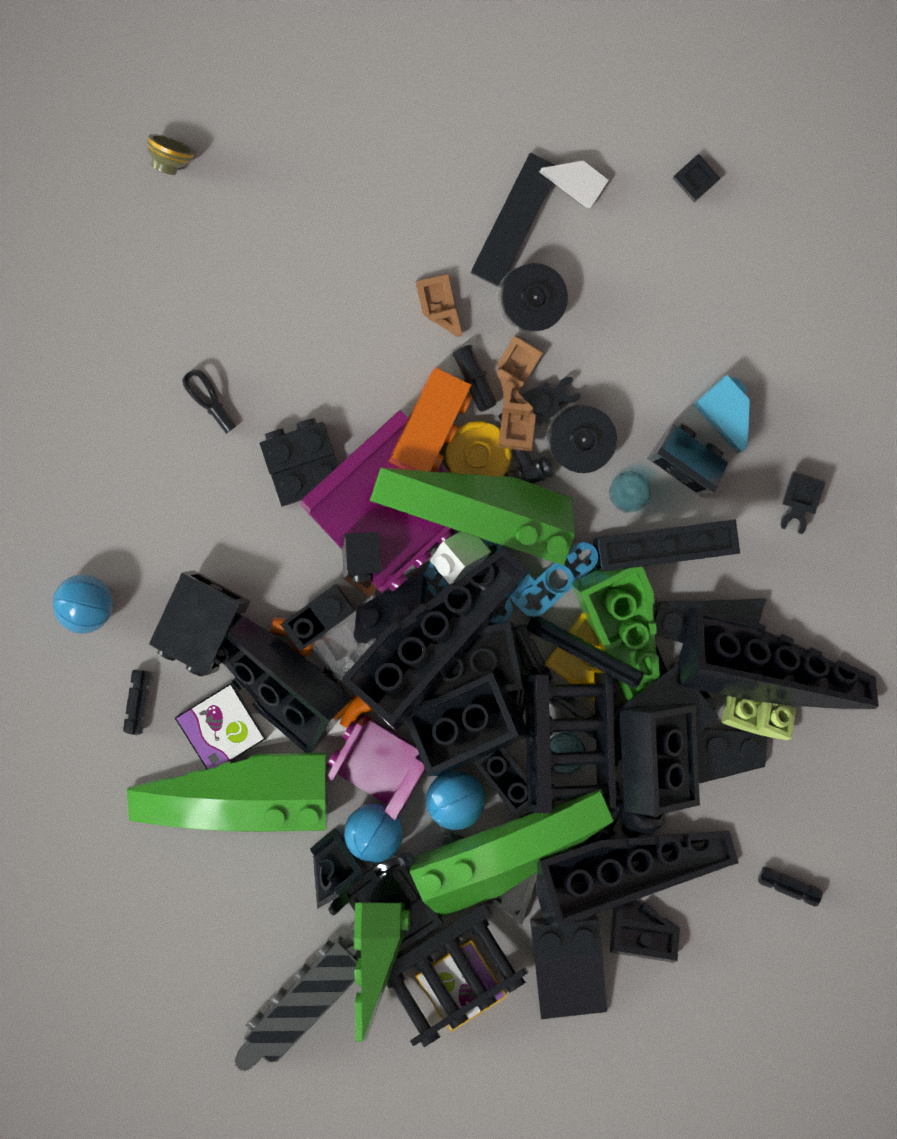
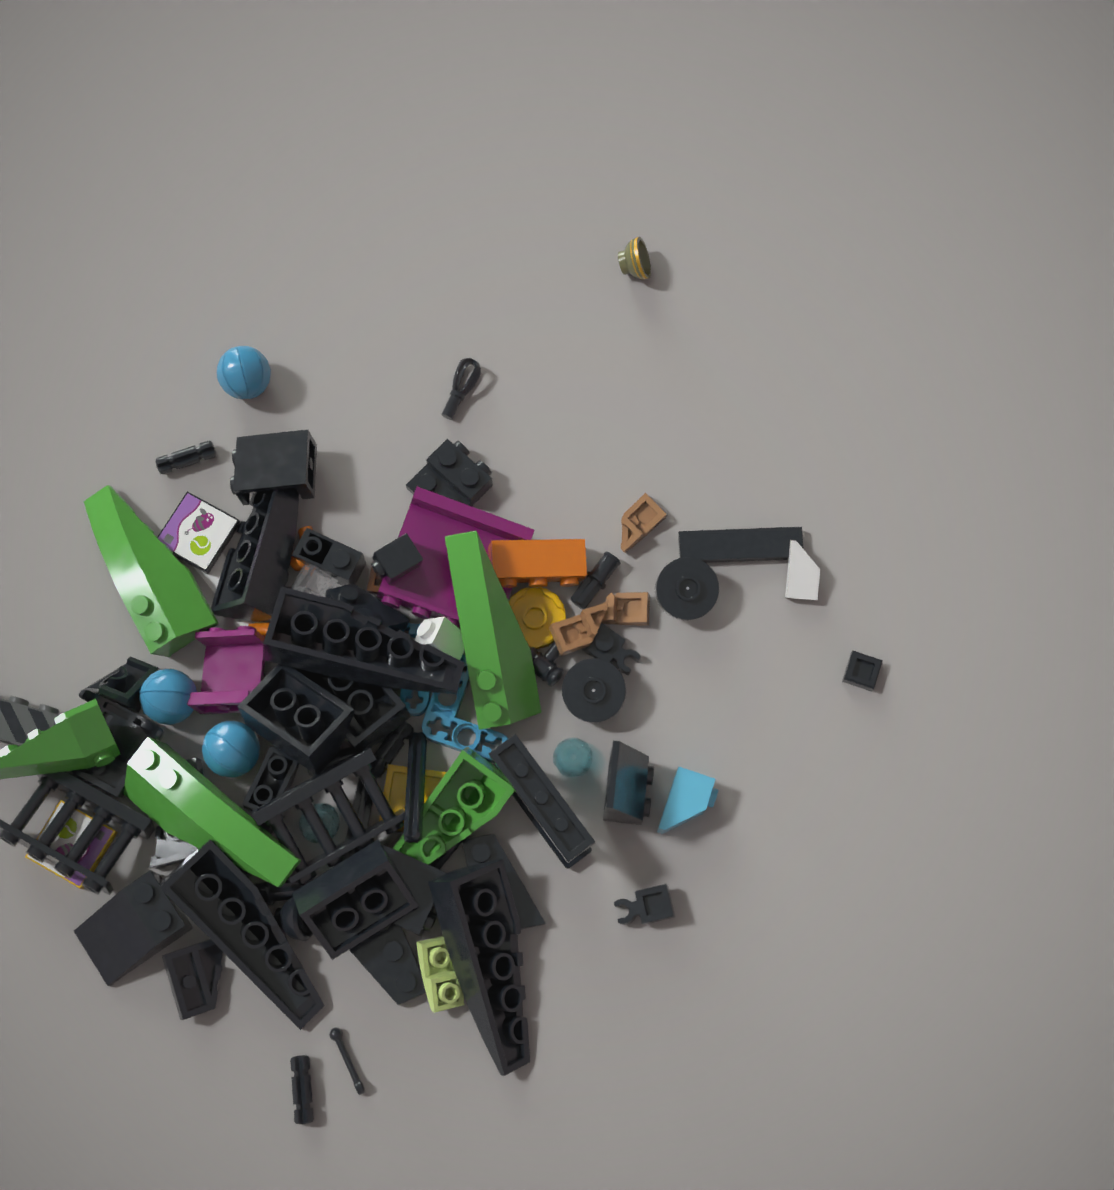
camera: 60 degrees right, 15 degrees down
none -> black hinge [329,1027,365,1095]

